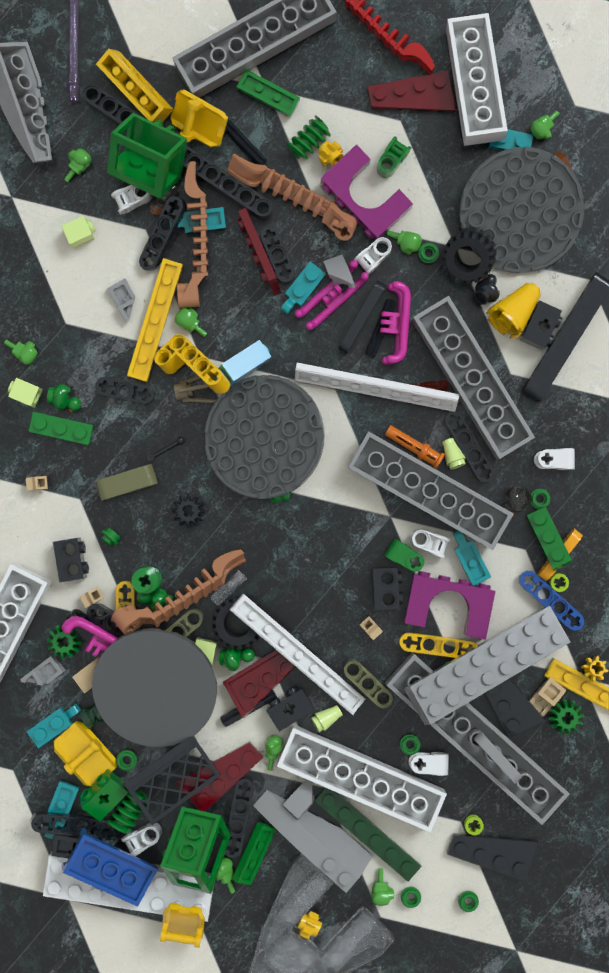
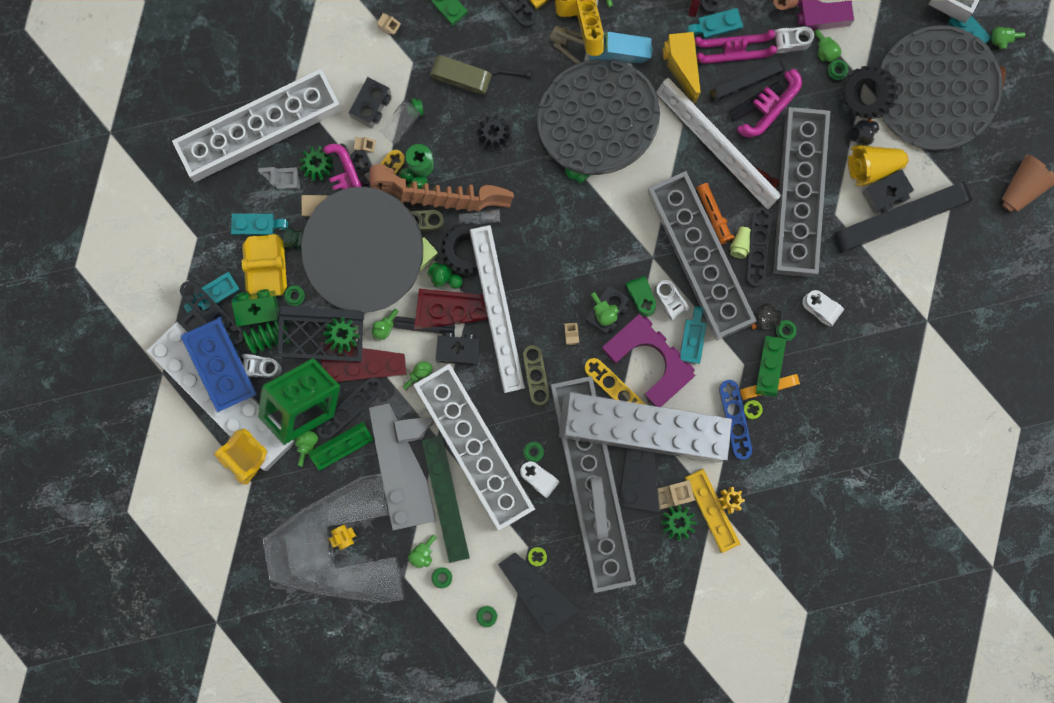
camera: 30 degrees right, 5 degrees down
yellowish green cone [311,705,343,732] -> none
light grey slope [323,255,355,288] -> none
none -> green gear [323,317,359,353]
none -> bright green piece [371,308,399,340]
none -> clear tile [380,100,421,145]
none -> bright green piece [591,292,619,326]
none -> yellow slope [662,32,701,103]

